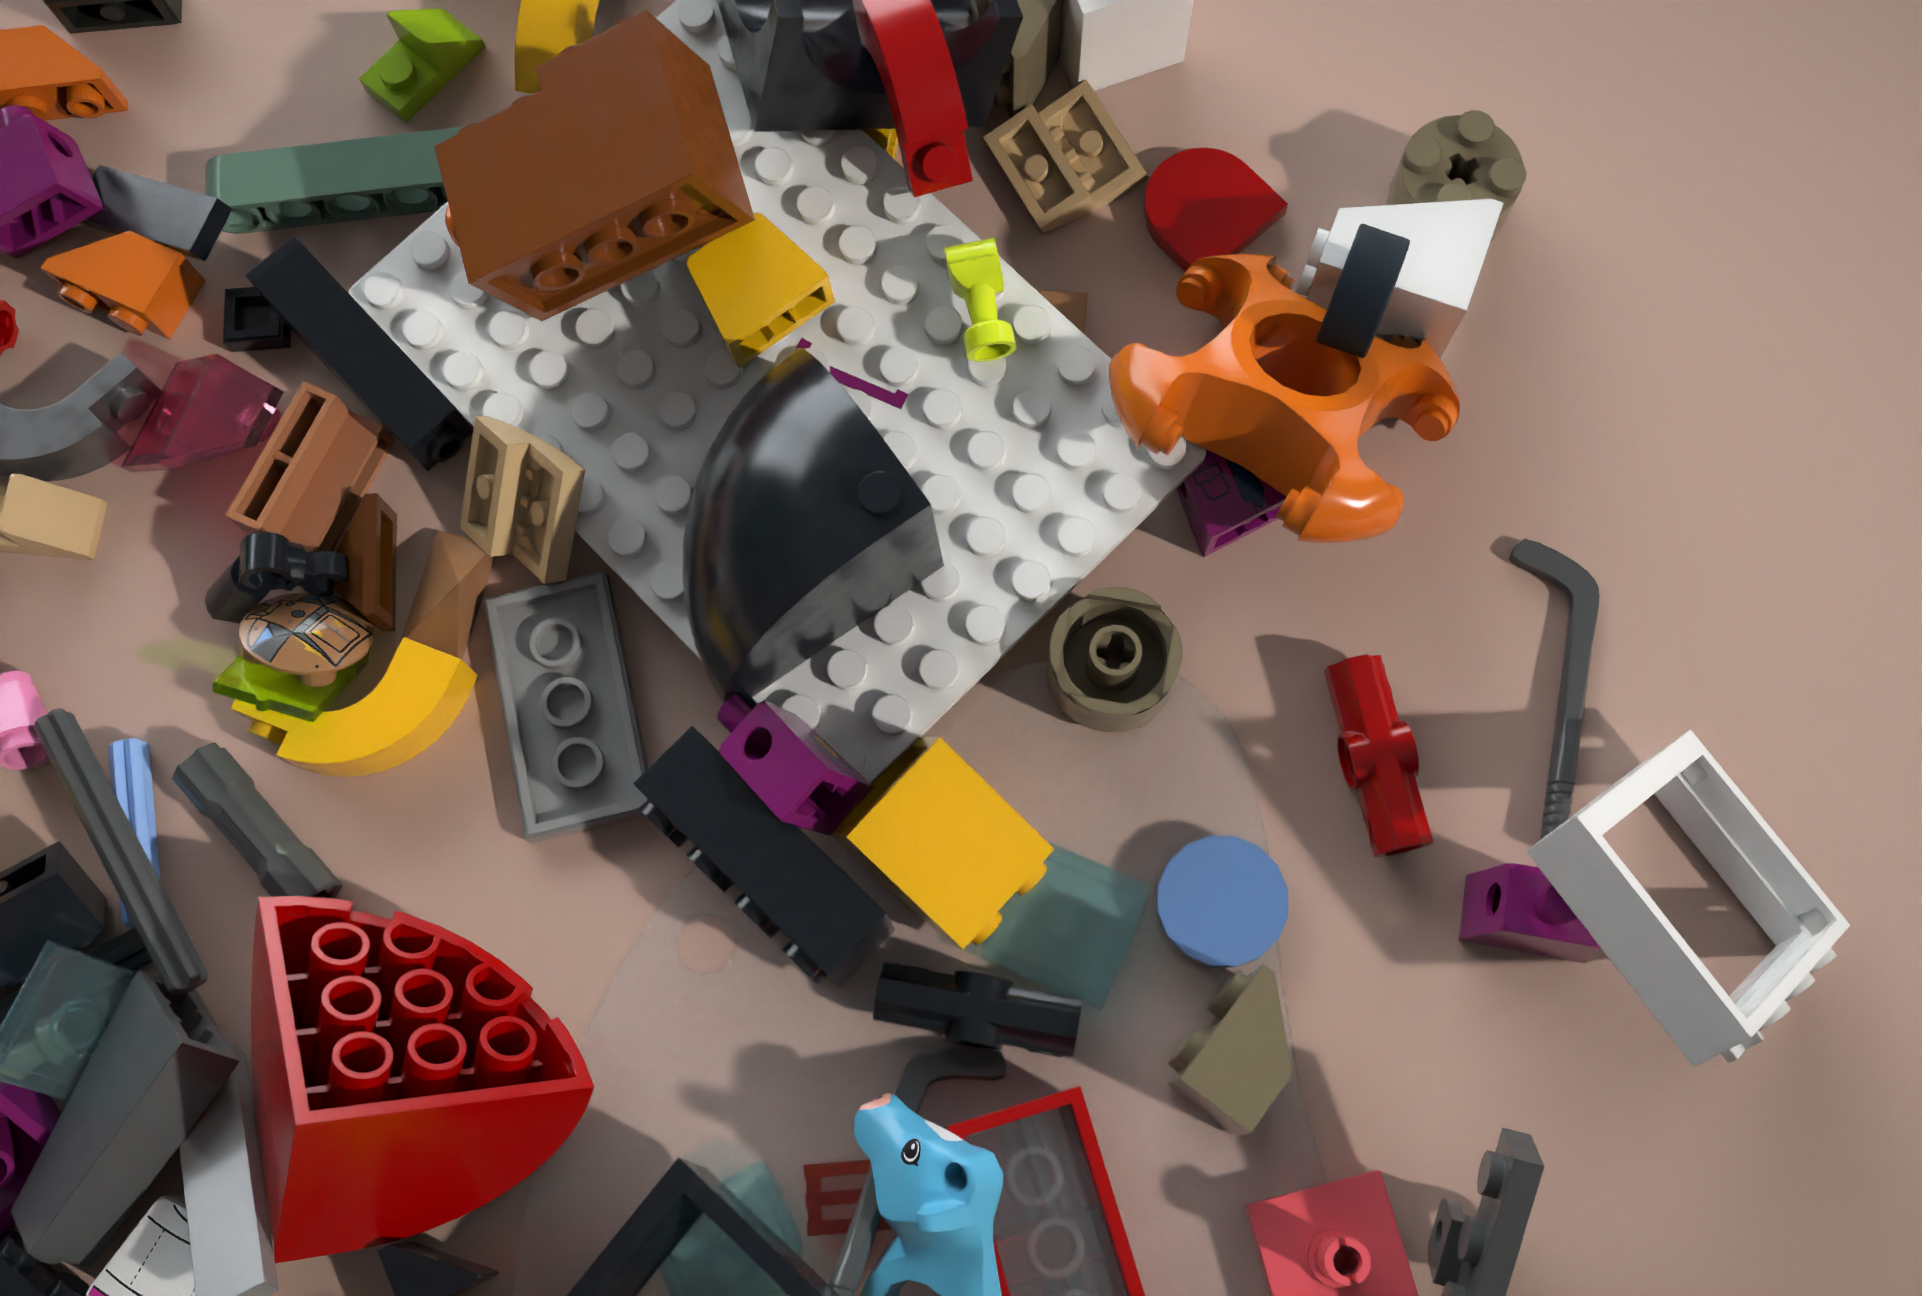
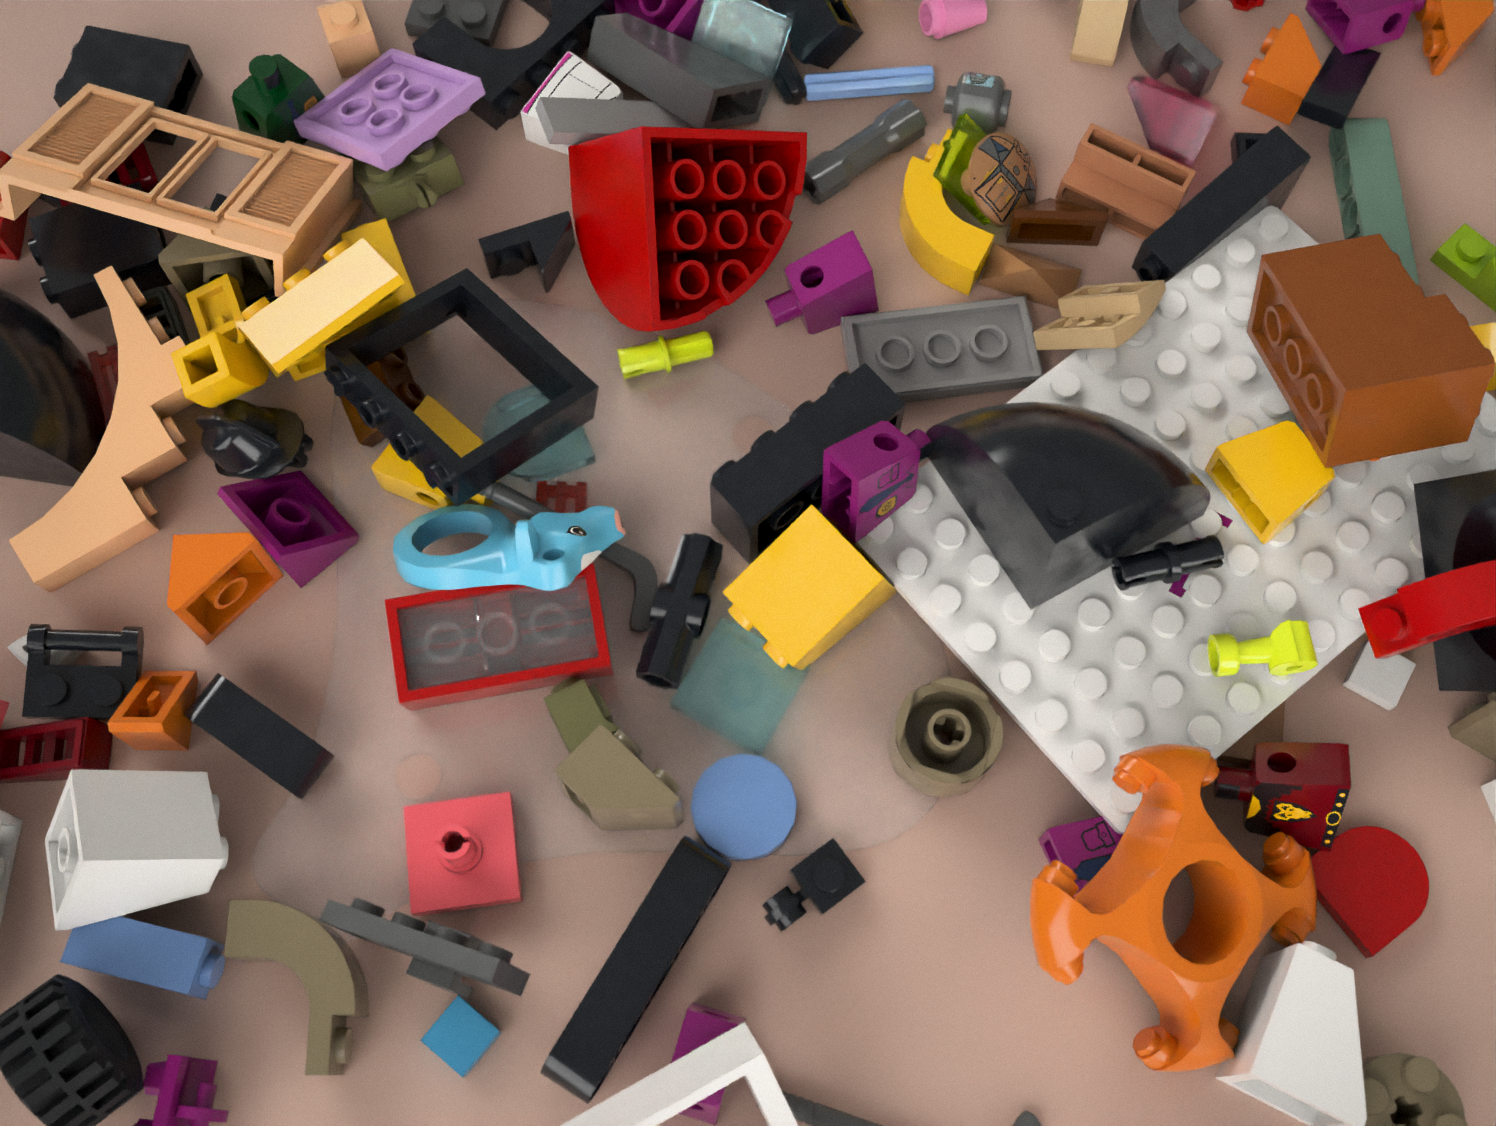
camera: 90 degrees right, 5 degrees down
dark grey axle [34,708,208,996] -> none
black bar [205,532,349,623] -> none
tan slope [983,80,1149,233] -> none
black wheel [1316,224,1410,358] -> none
red piece [1324,654,1433,857] -> none
none -> dark azure tile [420,995,502,1078]
none -> black beam [540,836,732,1104]
none -> olive window [543,677,619,754]
none -> neon yellow axle [617,331,714,380]
none -> black plate [762,838,866,932]
none -> magenta torso [765,230,879,334]
none -> dark grey head [943,72,1012,136]
none -> black pin [1112,535,1224,591]
none -> dark red torso [1214,742,1351,851]
none -> white tile [1342,639,1416,711]

